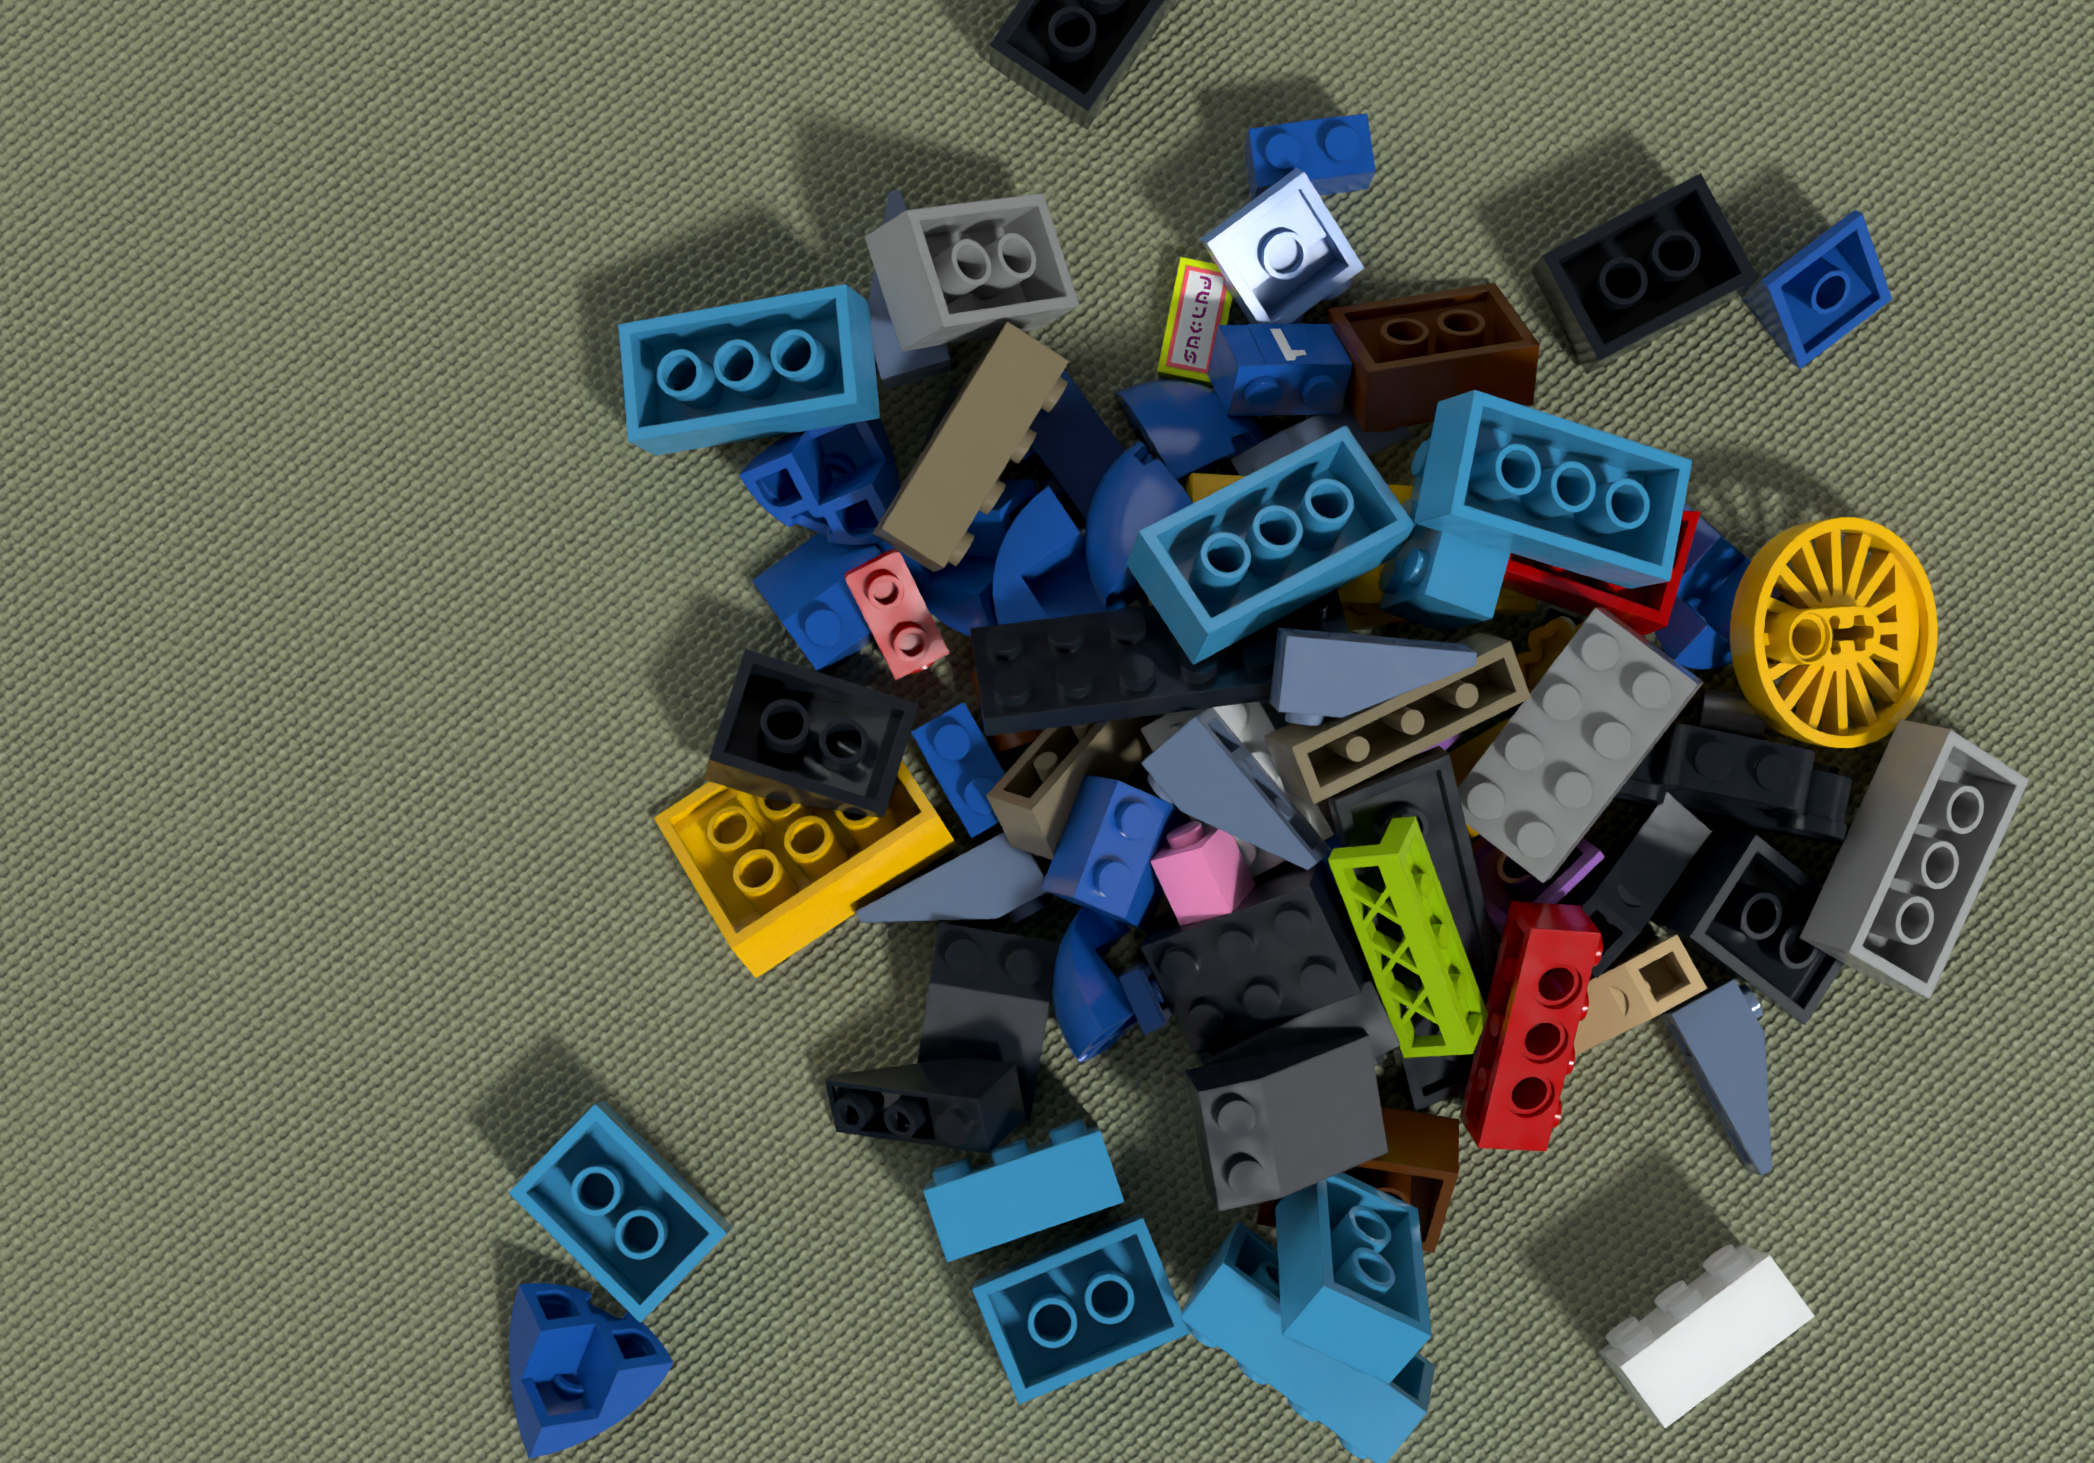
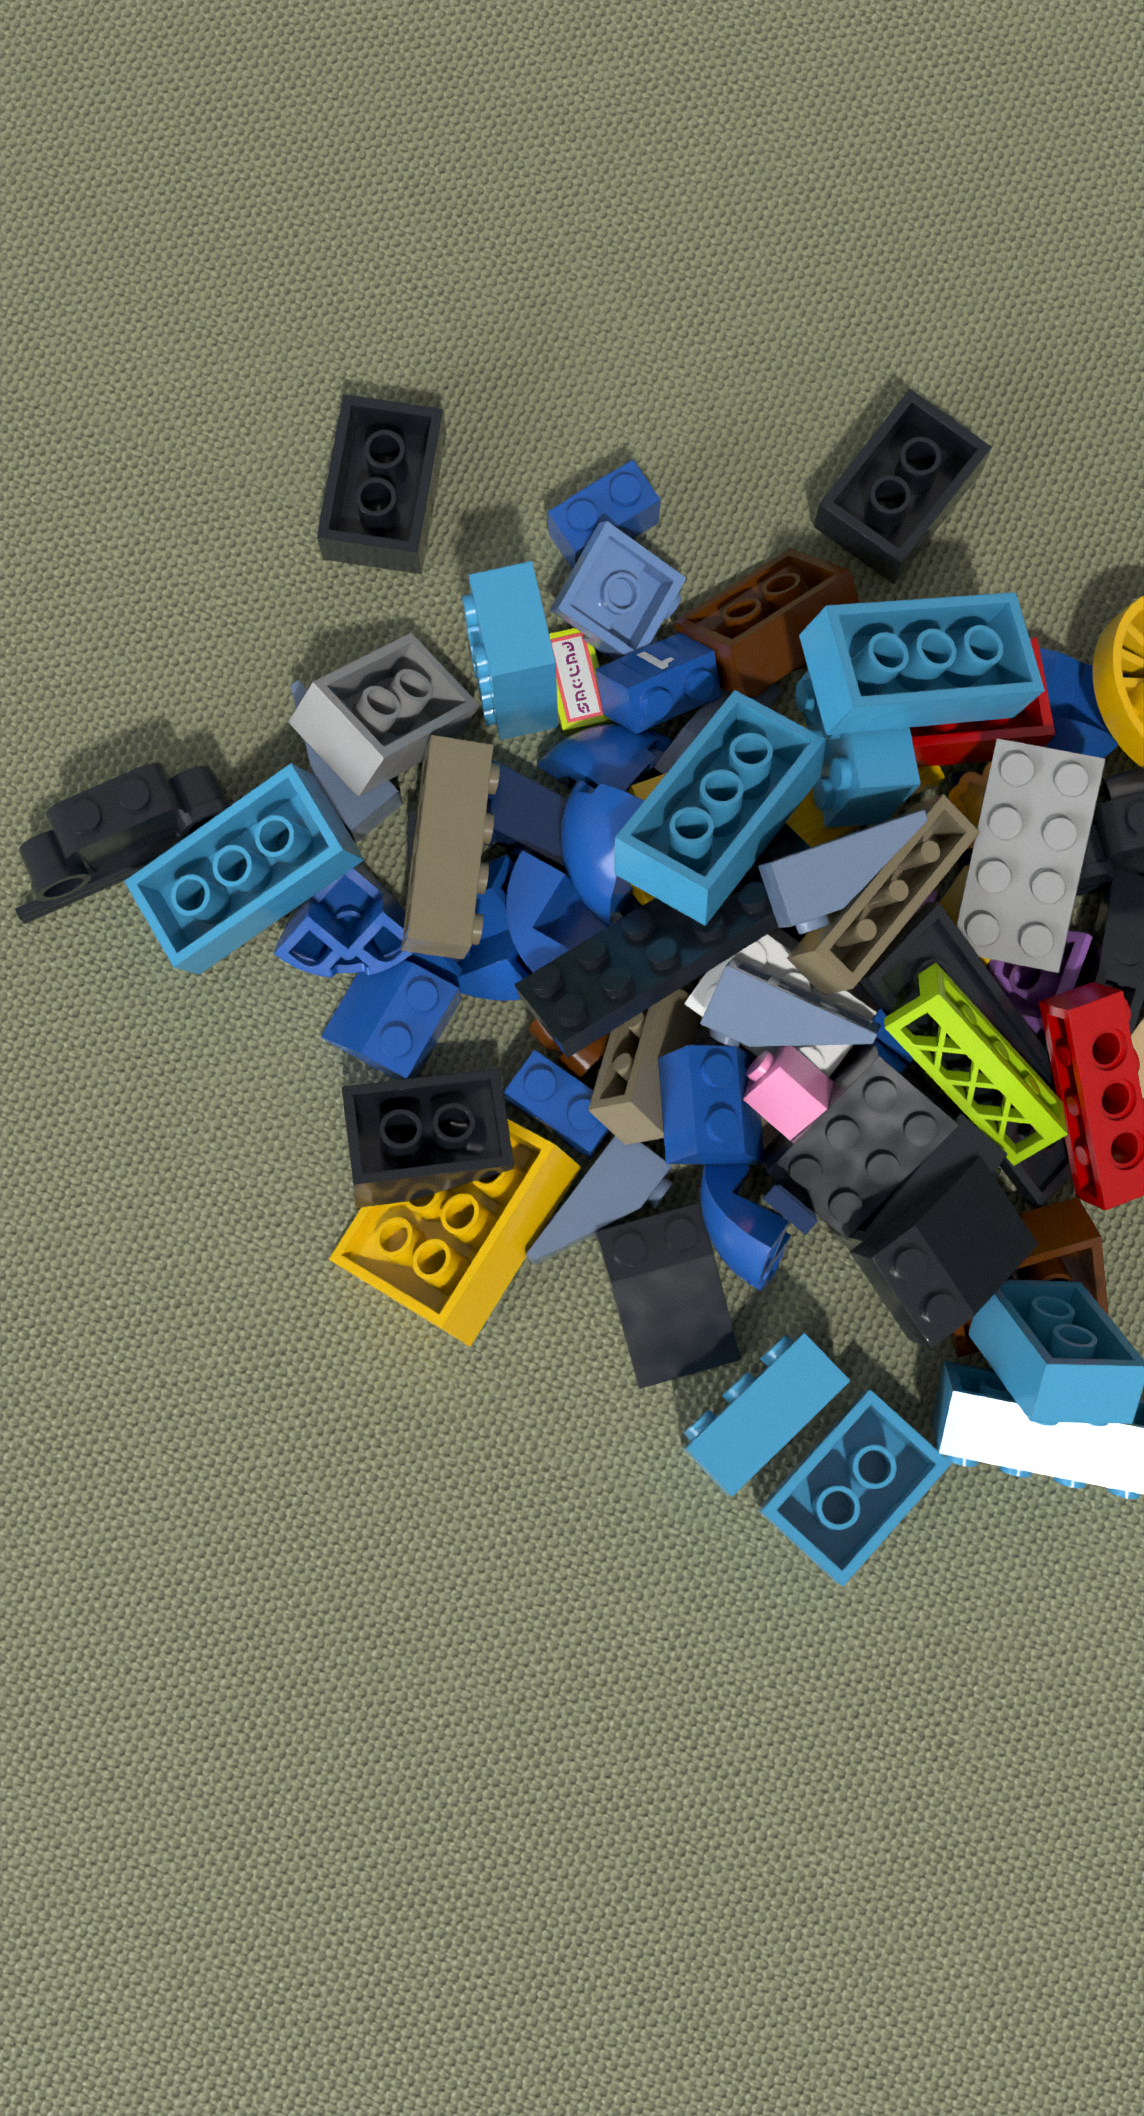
camera: 20 degrees left, 5 degrees down
dark azure brick [509,1101,734,1323] -> none
blue brick [509,1283,673,1459] -> none
black slope [825,1057,1026,1154] -> none
bracket [844,548,949,680] -> none
blue slope [1742,209,1892,369] -> none
none -> black brick [15,763,231,924]
none -> dark azure brick [461,561,558,740]

